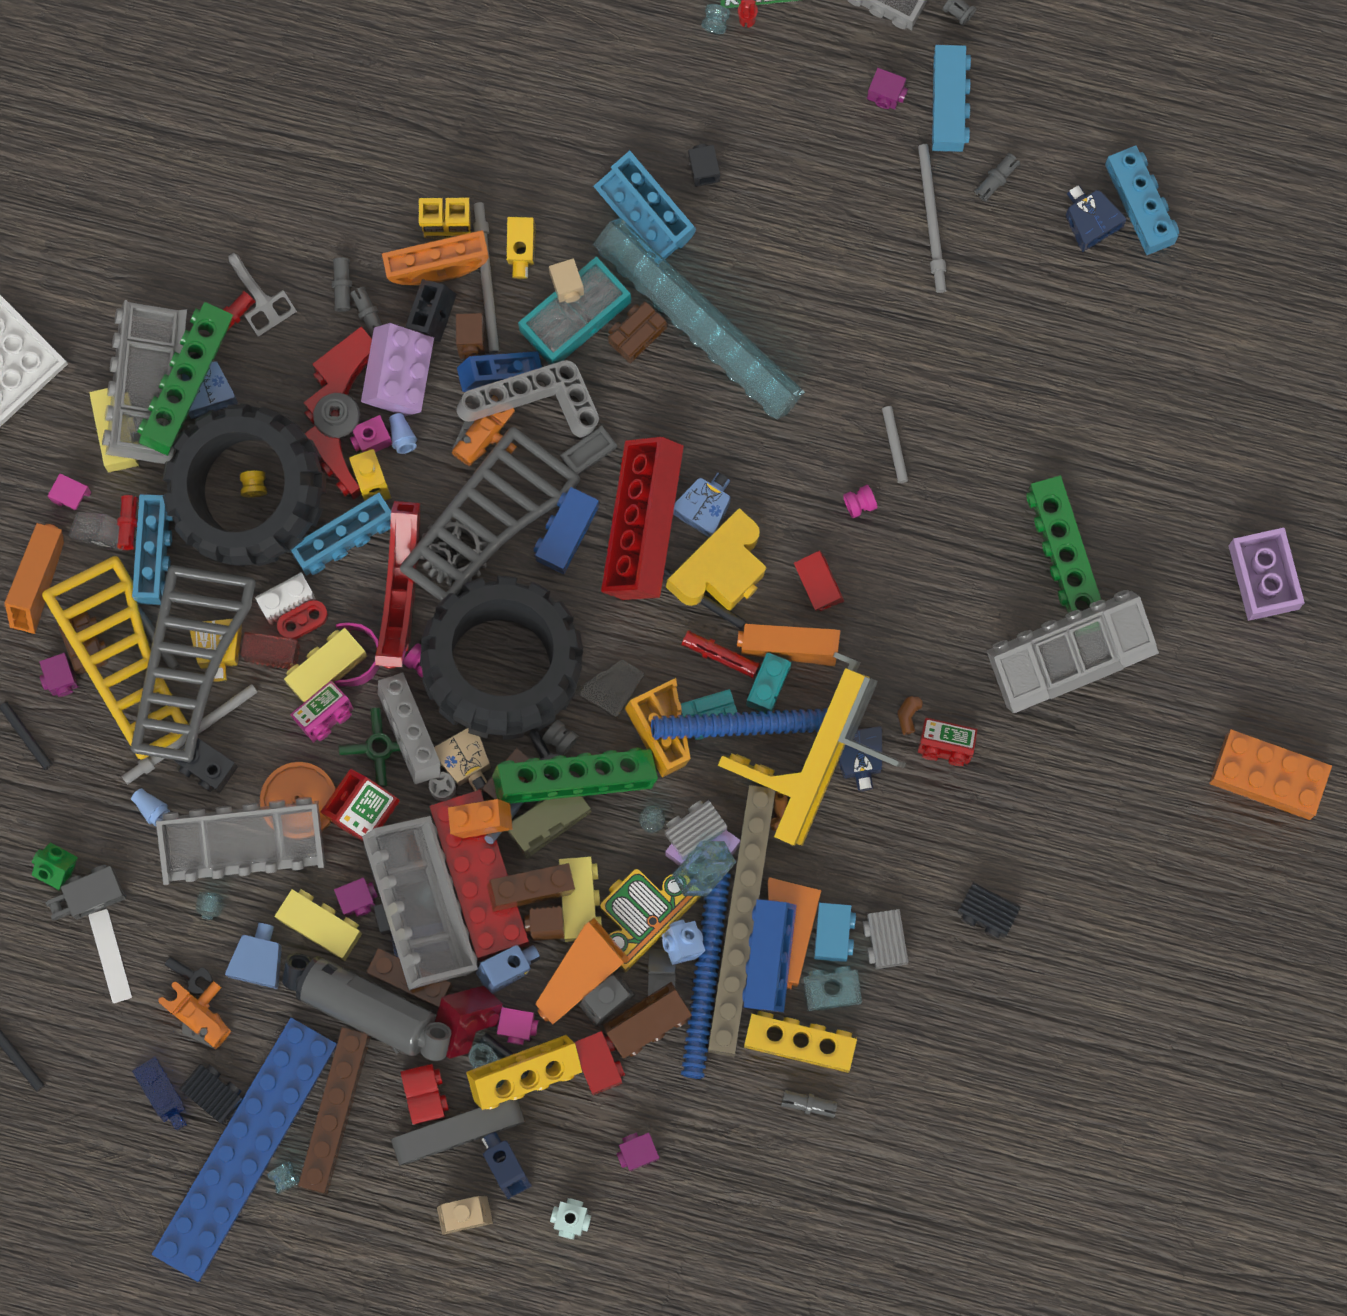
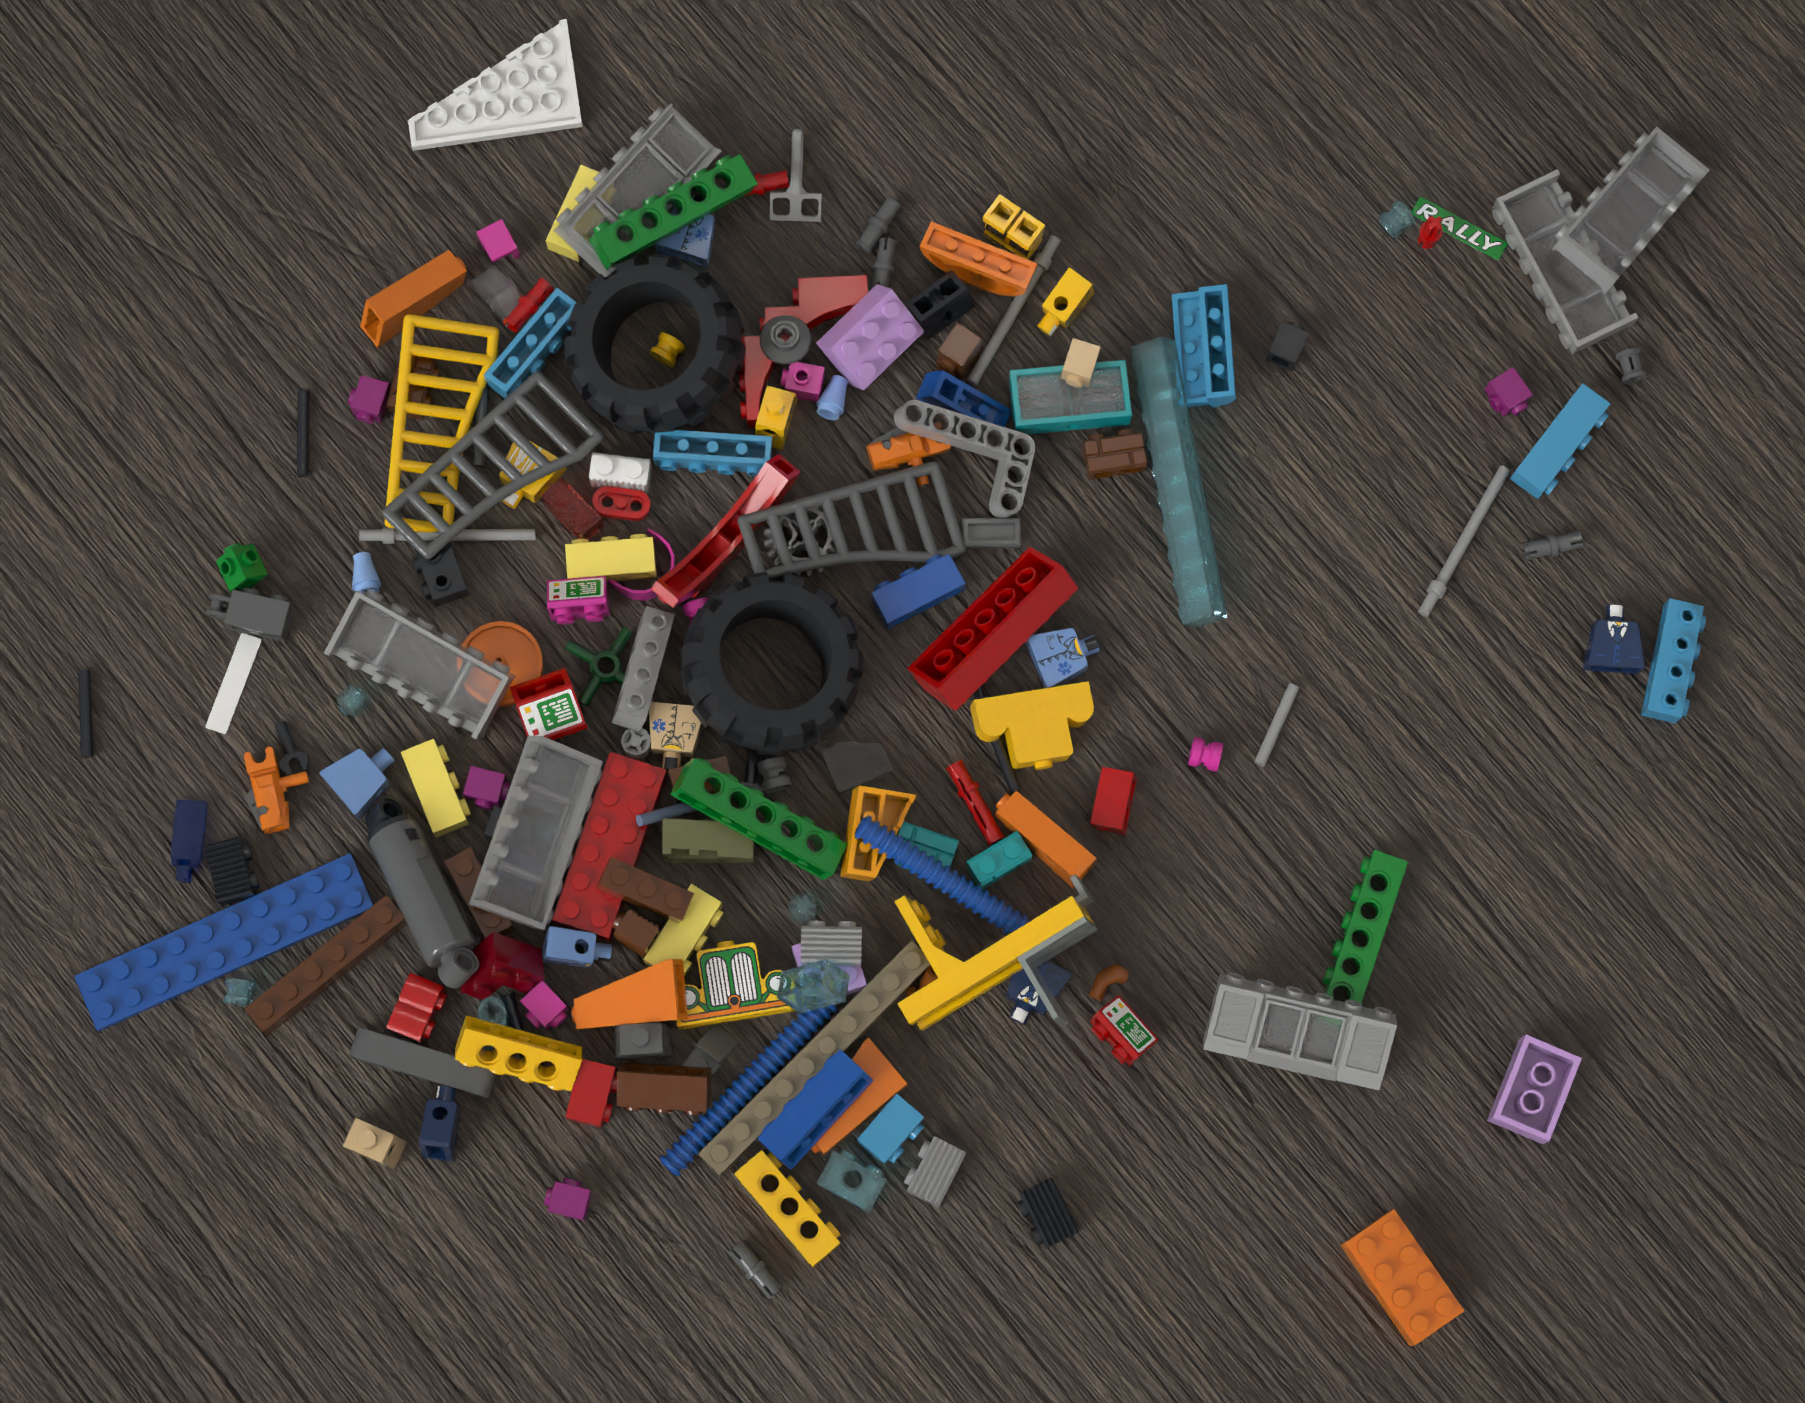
camera: 30 degrees right, 0 degrees up
orange brick [448,799,513,838] -> none
light aqua brick [550,1198,591,1240] -> none
light blue brick [662,920,705,965] -> none

